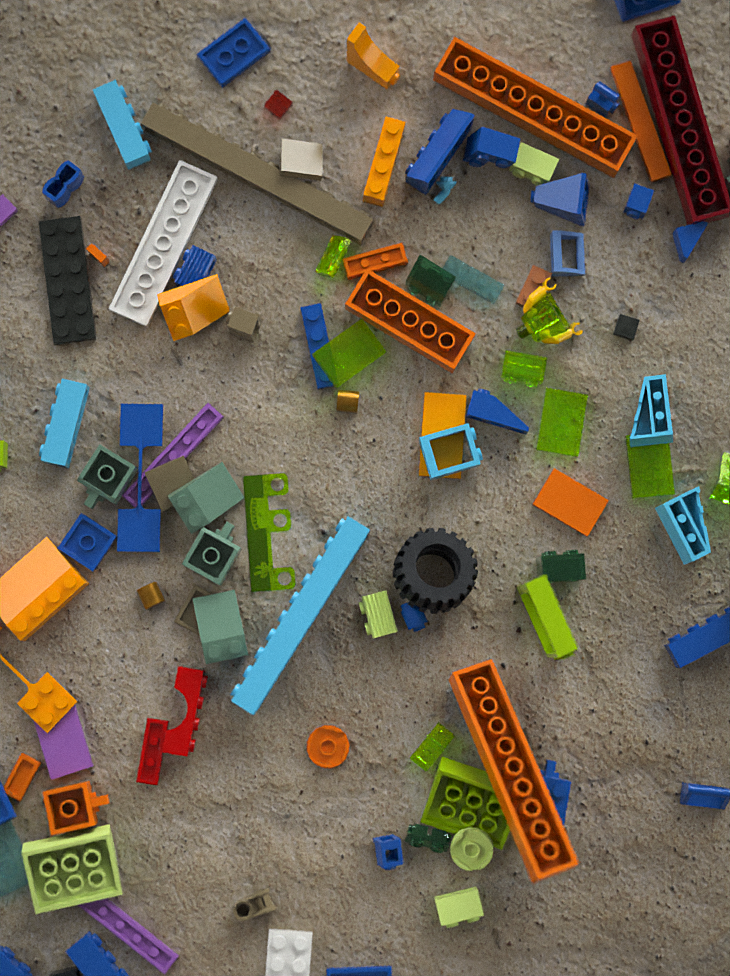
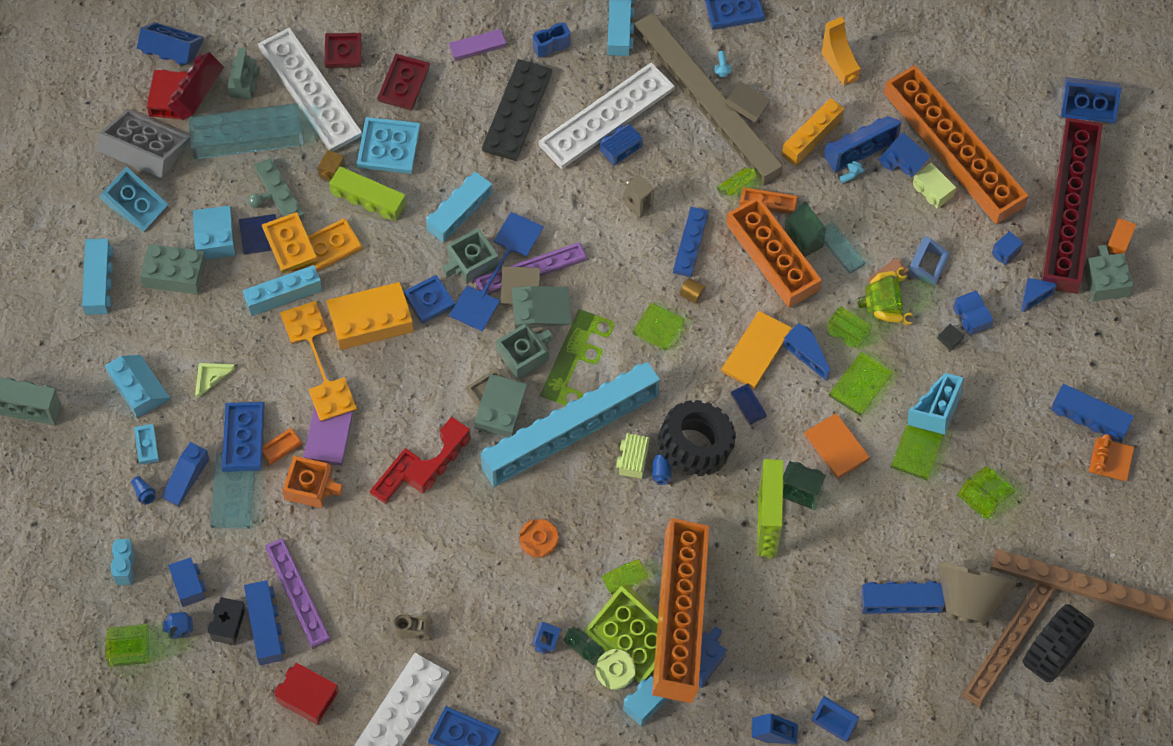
camera: 30 degrees right, 20 degrees down
yellowish green slope [22,824,123,914] -> none
orange tile [86,244,109,268] -> none
pearl gold brick [137,582,165,610] -> none
light orange slope [157,274,230,341] -> none
clear red tile [264,89,293,120] -> none
clear neon green tile [312,319,387,389] -> none
medium azure window [419,423,483,480] -> none
yellowish green brick [434,886,484,928] -> none
slope [531,173,590,226] -> none
blue brick [585,81,620,118] -> none
orange tile [610,60,672,183] -> none
medium azure wedge [655,486,711,565] -> none
none -> medium azure brick [623,676,668,726]
none -> clear neon green tile [633,302,684,351]
none -> medium azure plate [714,51,732,77]
none -> clear blue tile [731,384,767,425]
none -> blue slope [752,713,798,744]
none -> blue brick [953,290,993,335]

